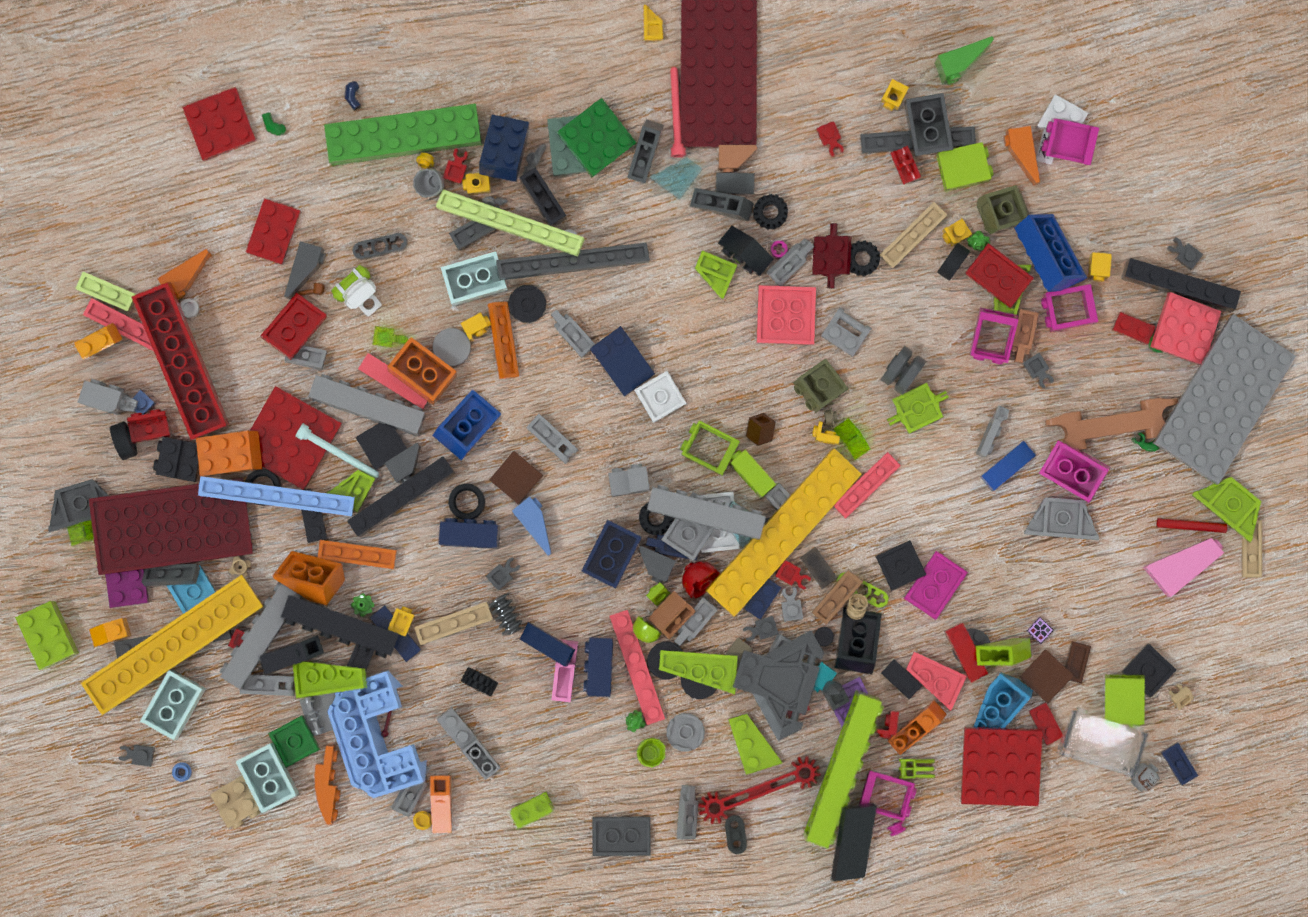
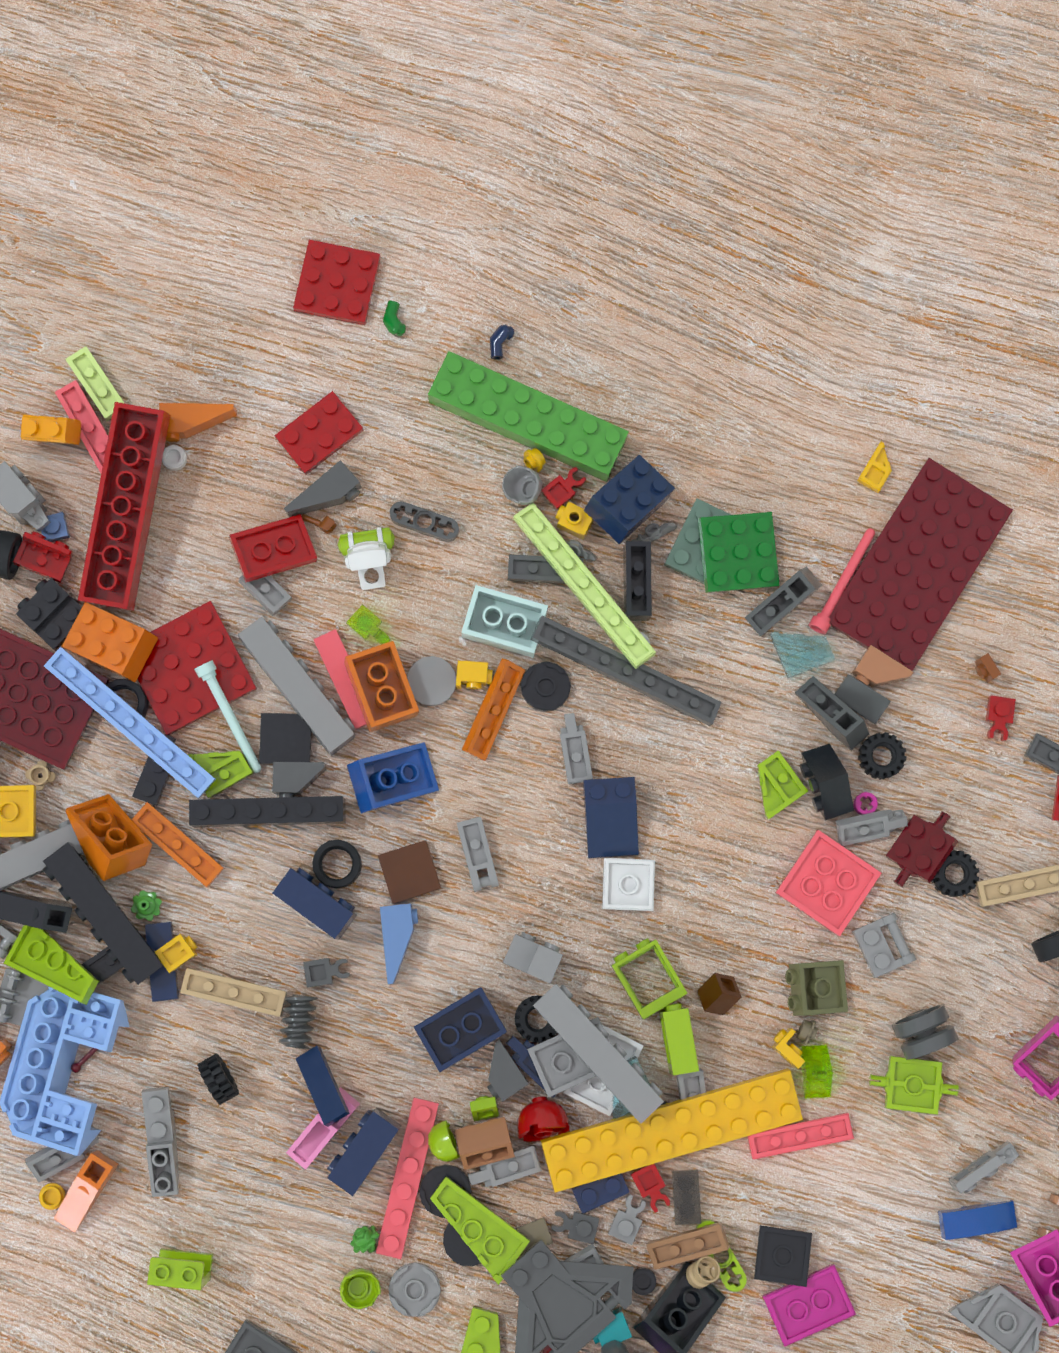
camera: 25 degrees right, 5 degrees down
none -> dark orange plate [974,653,1002,683]

